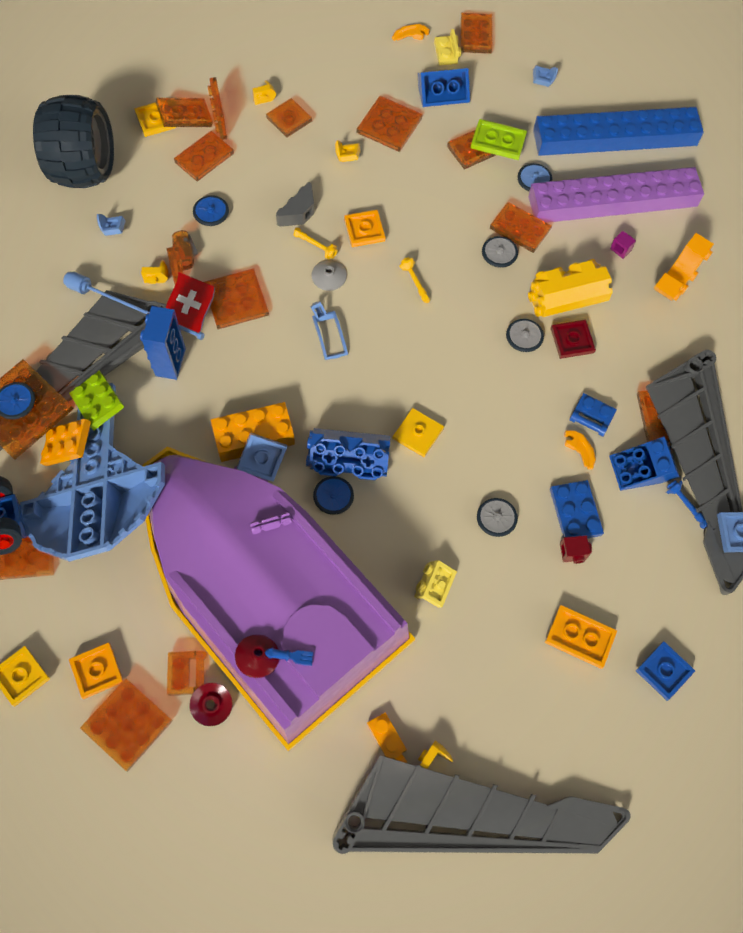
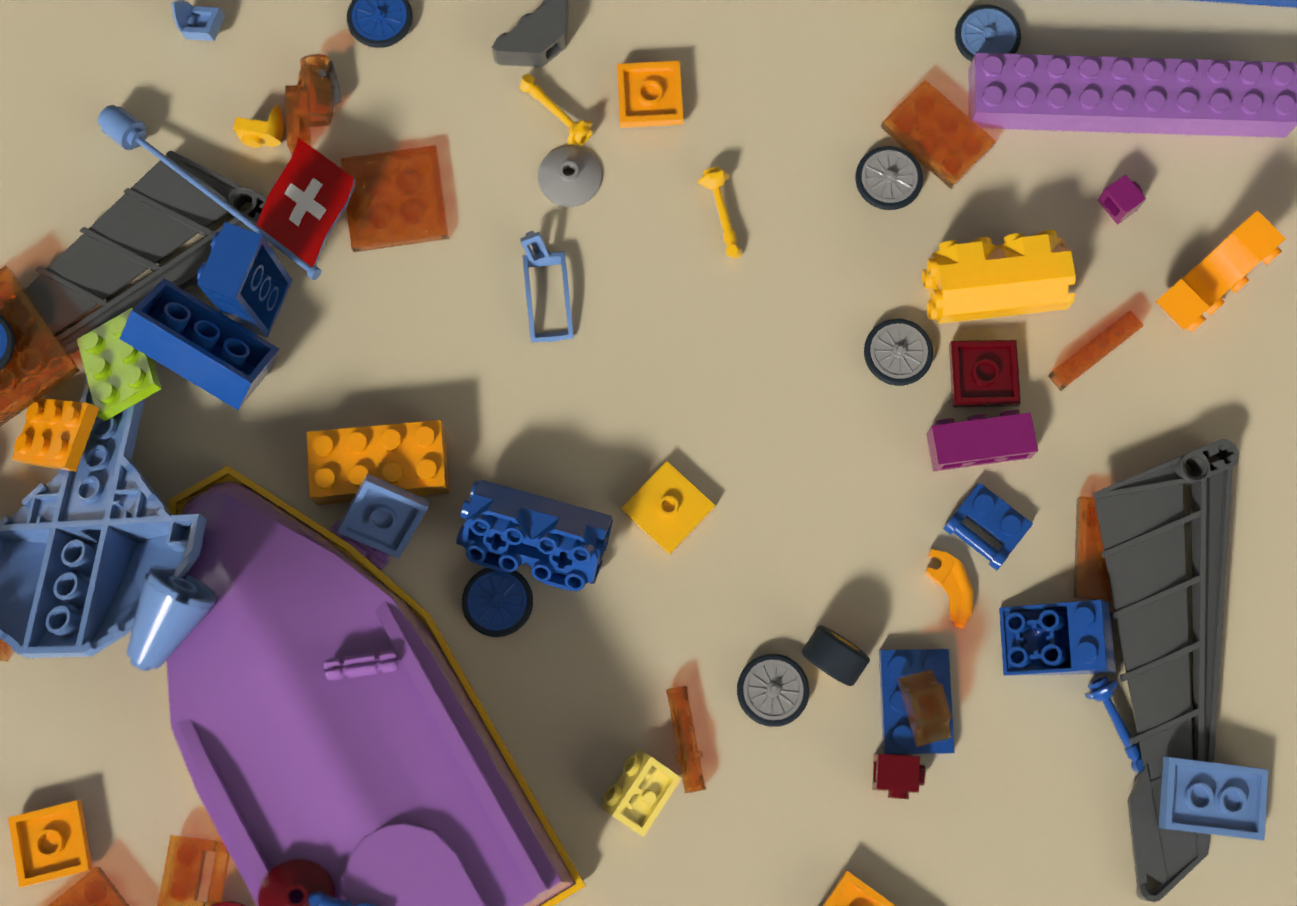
camera: 15 degrees right, 10 degrees up
none -> blue brick [119,278,279,410]
none -> medium blue cone [126,565,216,671]
none -> clear orange pin [666,686,706,794]
none -> black wheel [802,625,870,686]
none -> clear orange brick [897,669,952,747]
none -> magenta brick [926,409,1038,472]
none -> clear orange piece [1048,310,1144,391]

